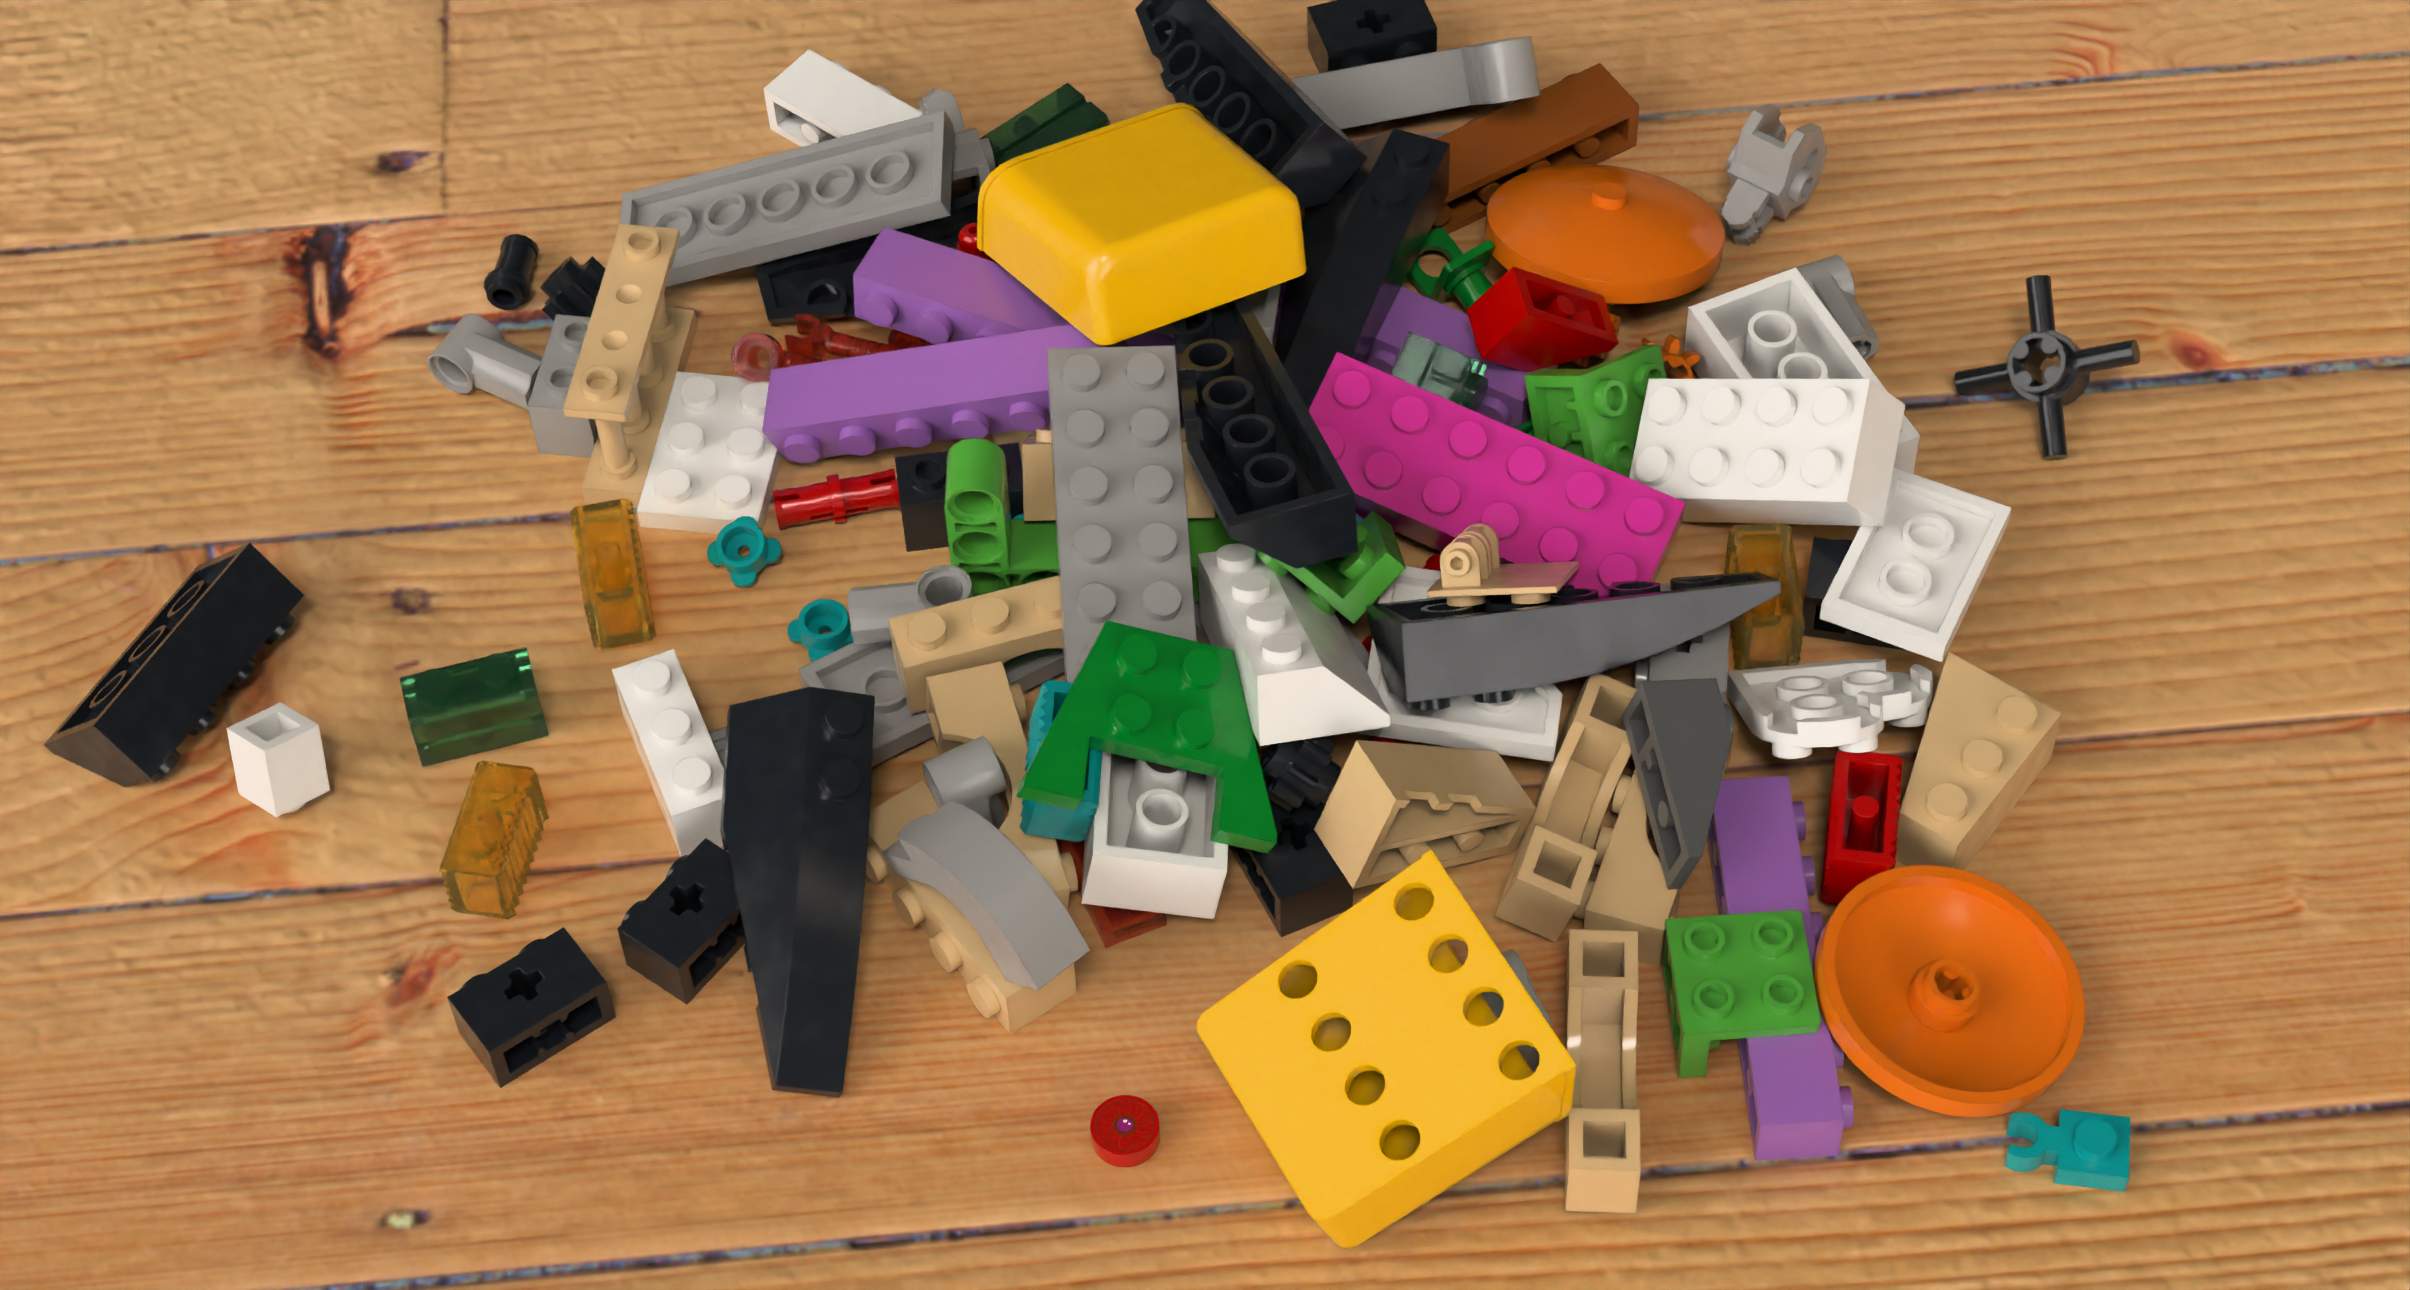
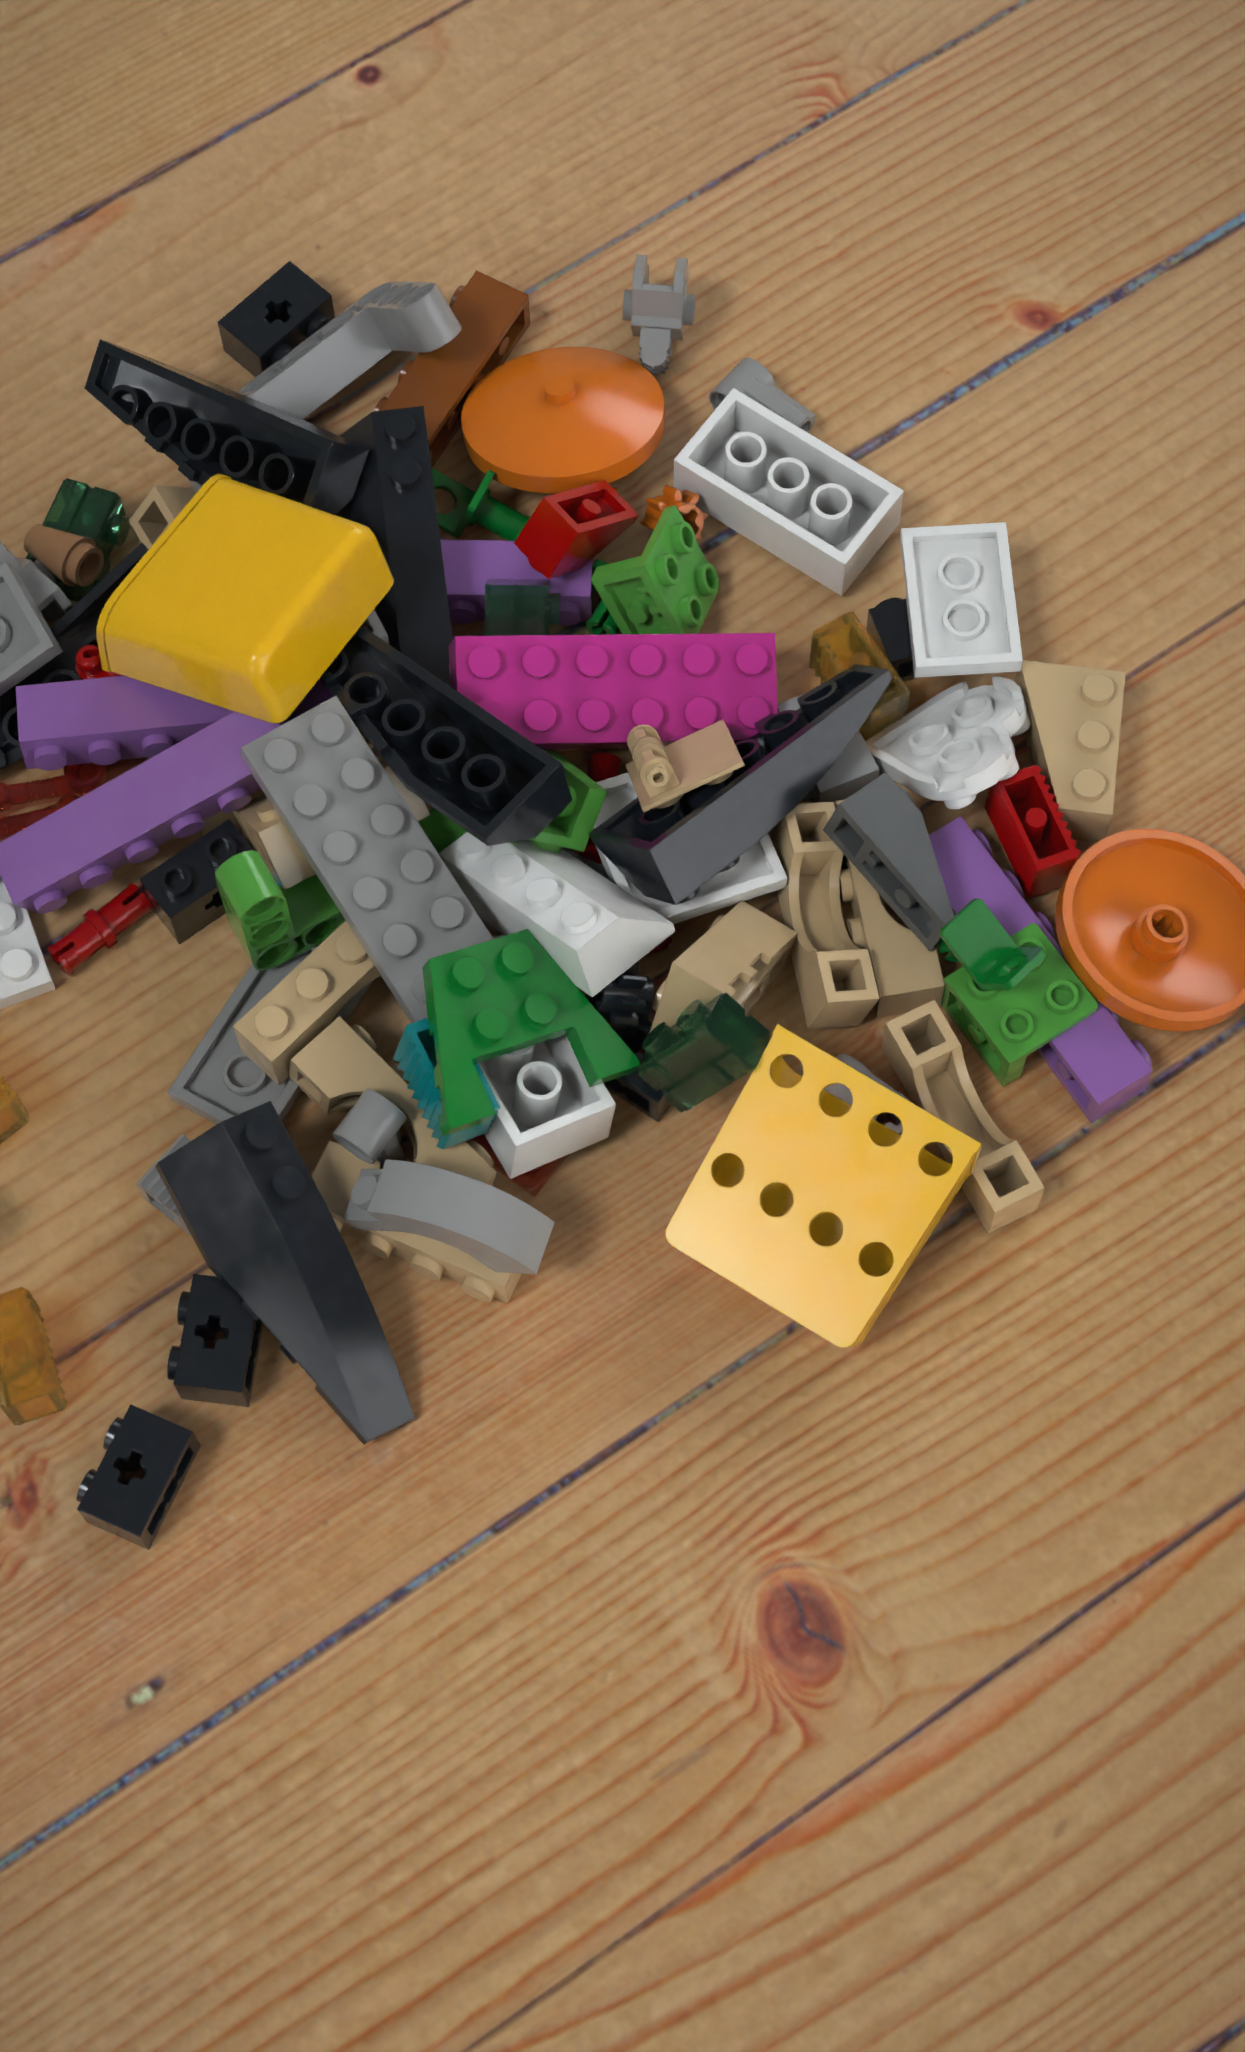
camera: 30 degrees left, 15 degrees up
white brick [612,649,724,857] -> none
teal plate [707,516,782,588] -> none
teal plate [788,599,854,662] -> none
light grey piece [848,565,975,645] -> none
red tile [1090,1095,1160,1167] -> none
white brick [1629,379,1905,526] -> none
black bar [1955,275,2140,460] -> none
none -> medium nougat cone [24,524,104,587]
none -> clear green brick [637,992,771,1112]
none -> green bracket [939,898,1047,991]

